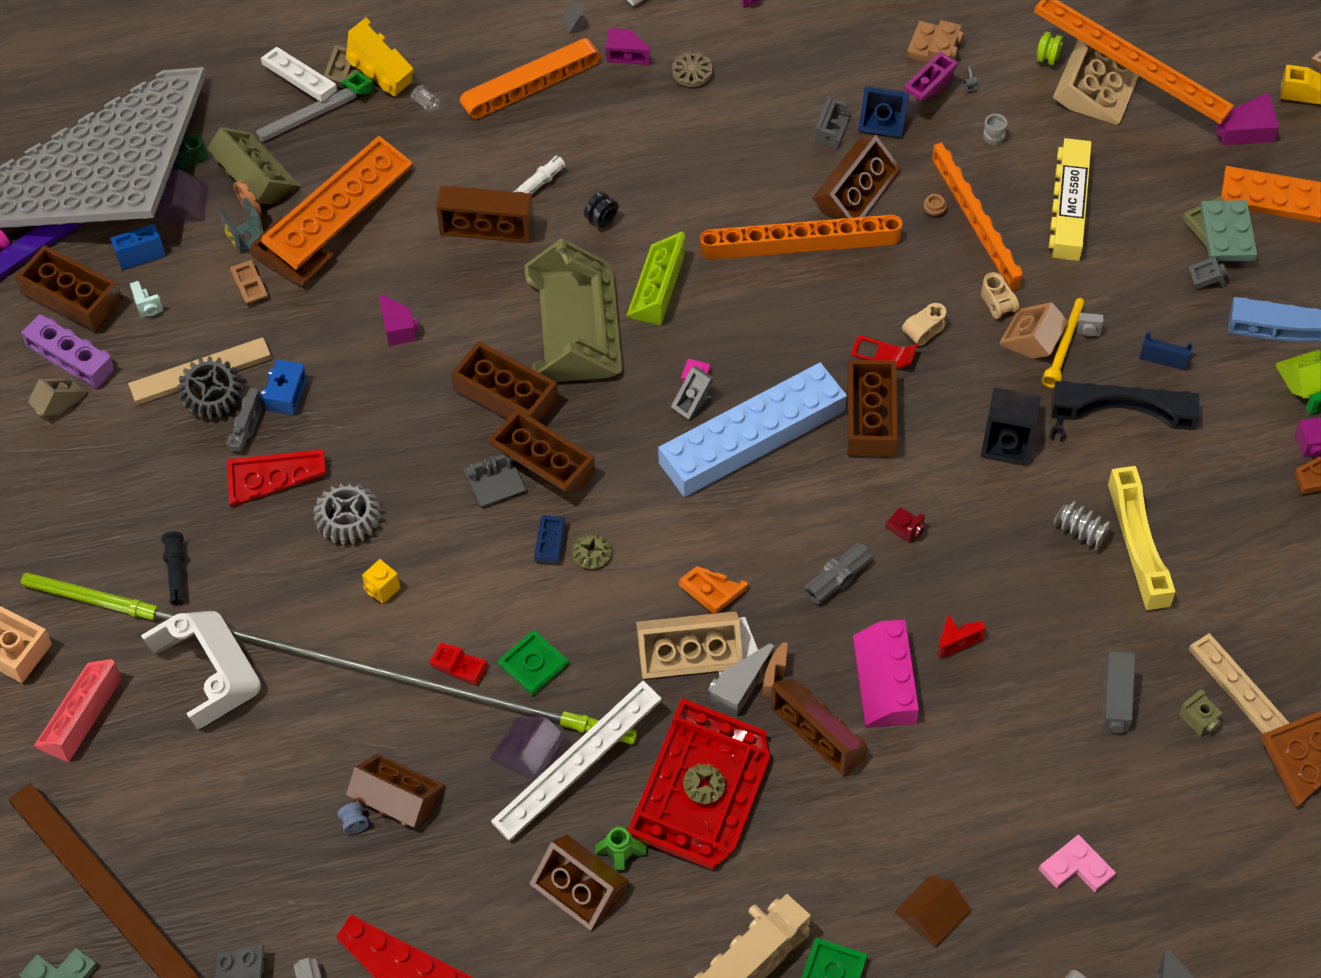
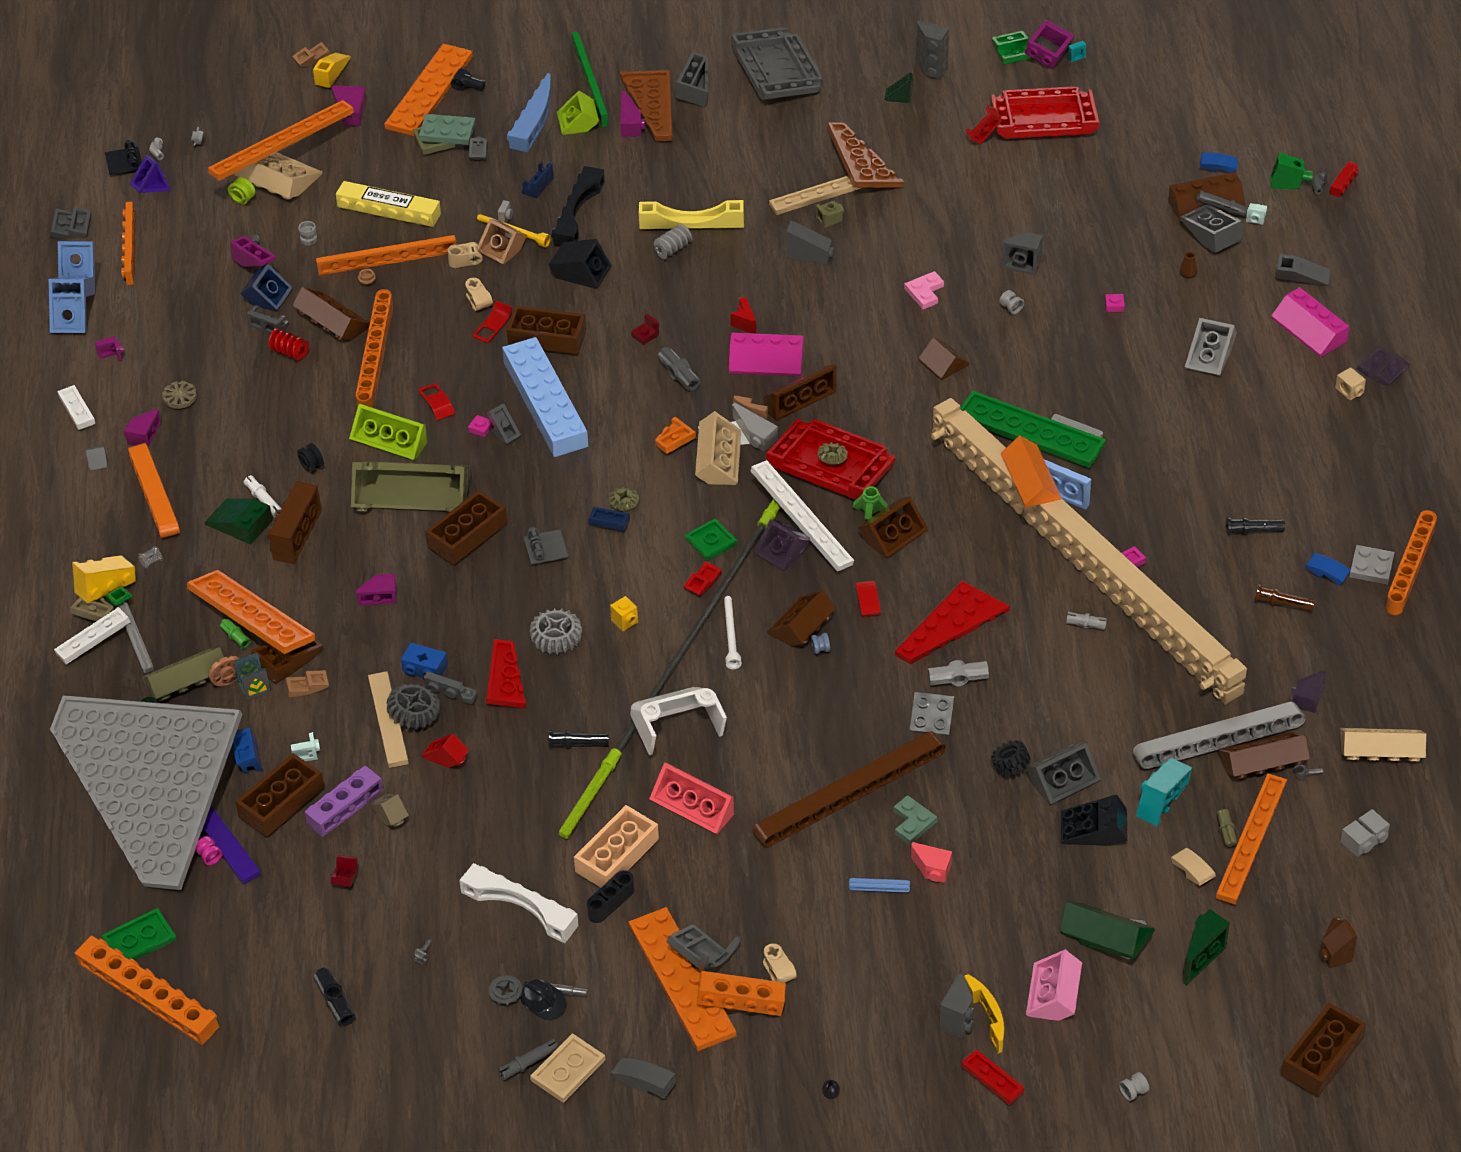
camera: 80 degrees left, 10 degrees down
reddish brown slope [487,409,595,492] -> none
medium nougat plate [906,20,964,62] -> none
none -> dark green slope [205,498,273,545]
none -> red piece [269,328,309,361]
none -> red piece [418,383,455,421]
none -> red slope [421,734,469,768]
none -> white piece [724,596,742,669]
none -> red slope [855,581,881,617]

